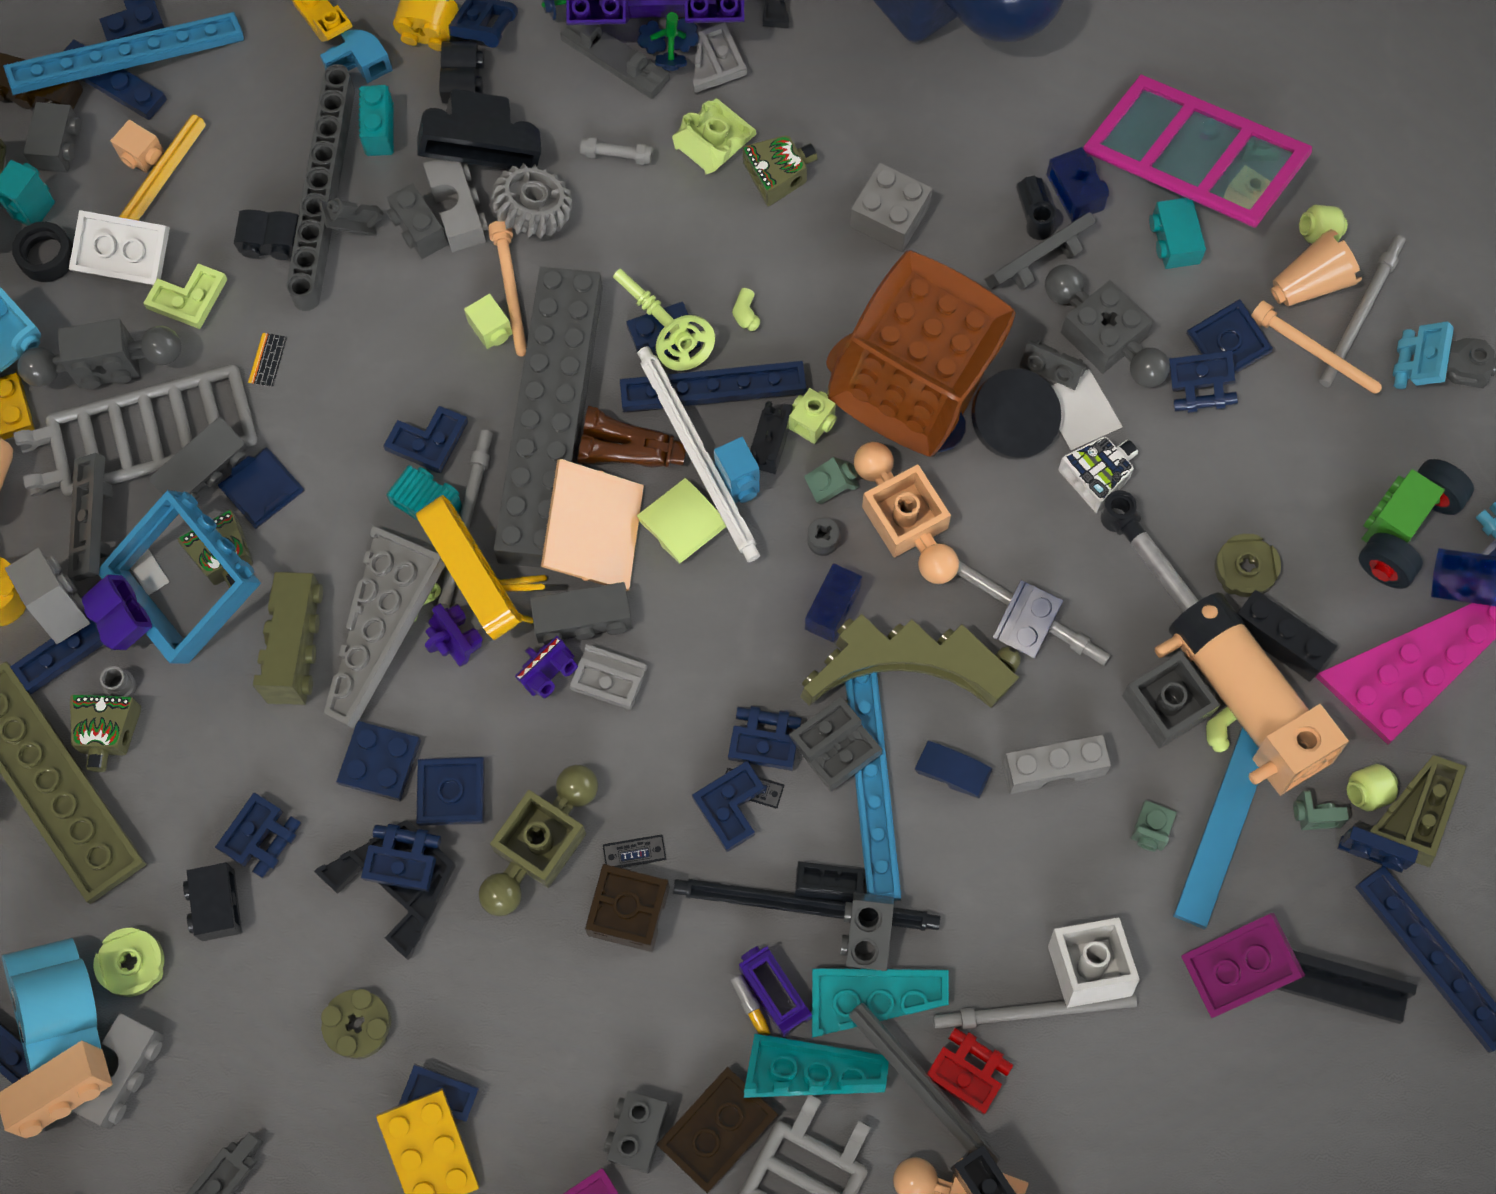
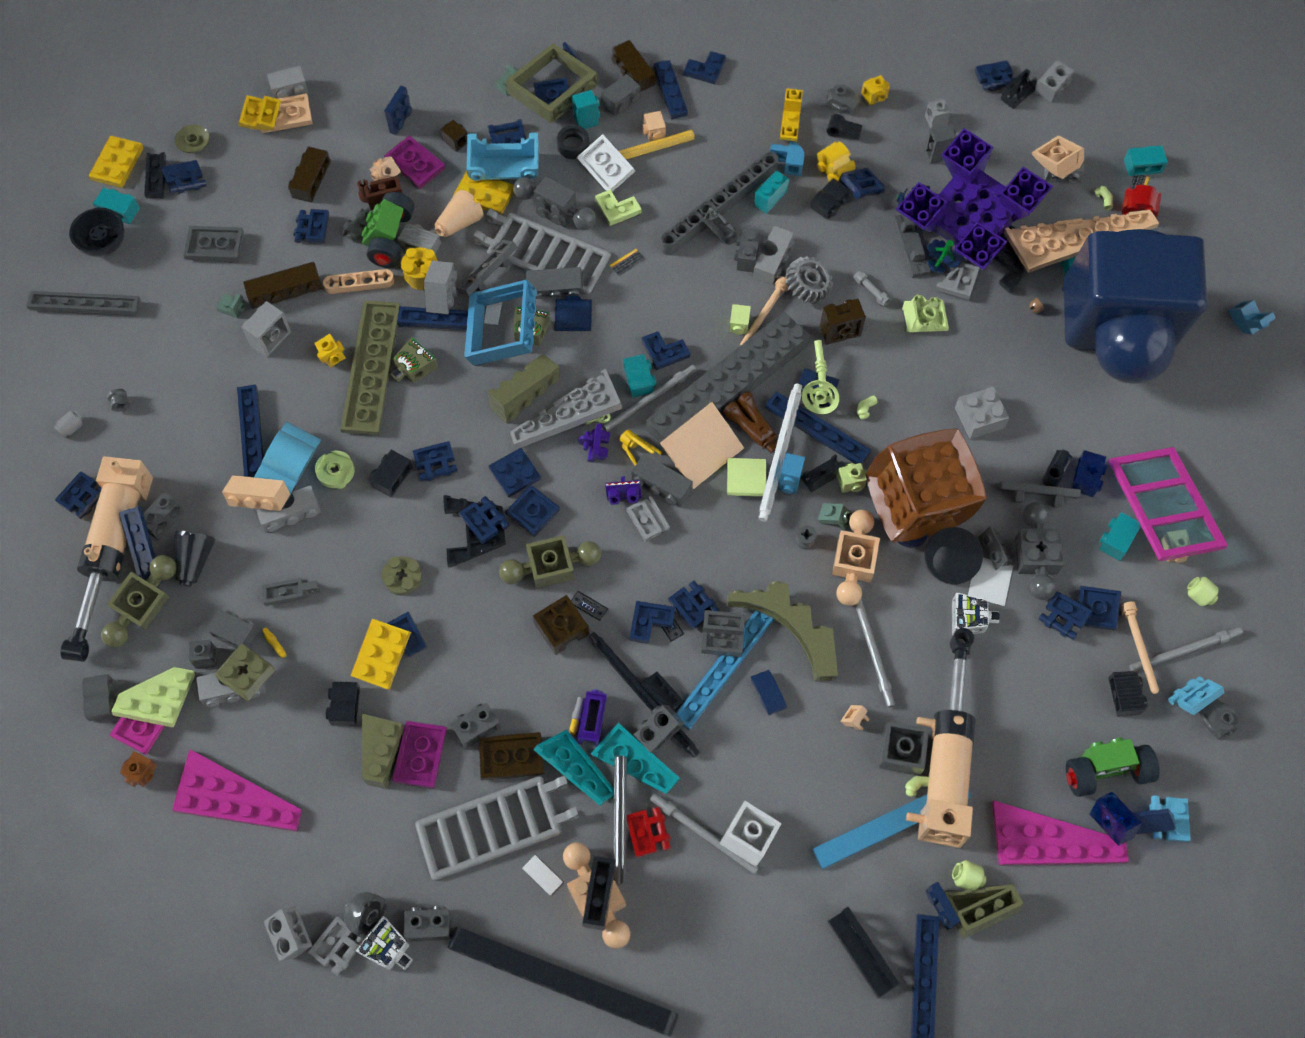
camera: 40 degrees right, 5 degrees down
dark azure tile [3,12,244,95] -> none
dark purple brick [81,574,152,650] -> none
light grey piece [100,666,136,697] -> none
black brick [234,210,299,260] -> none
yellow beam [416,495,522,640] -> none
black brick [417,89,541,169] -> none
torso [743,135,817,207] -> none
clear blue brick [805,563,862,643] -> none
plate [993,580,1064,658] -> none
olive hinge [995,646,1021,673] -> none
light grey arch [1002,735,1111,794] -> none
sand green bracket [1130,800,1177,852] -> none
magenta plate [1181,912,1305,1019] -> none
olive plate [1215,534,1281,597] -> none
black brick [1237,590,1337,682] -> none
light nougat cone [1271,229,1362,306] -> none
sand green bracket [1293,790,1349,831] -> none
none -> dark brown piece [819,298,866,345]
none -> light nougat tile [840,705,869,730]
none -> medium nougat hinge [1029,298,1045,314]
none -> black brick [1108,670,1148,717]

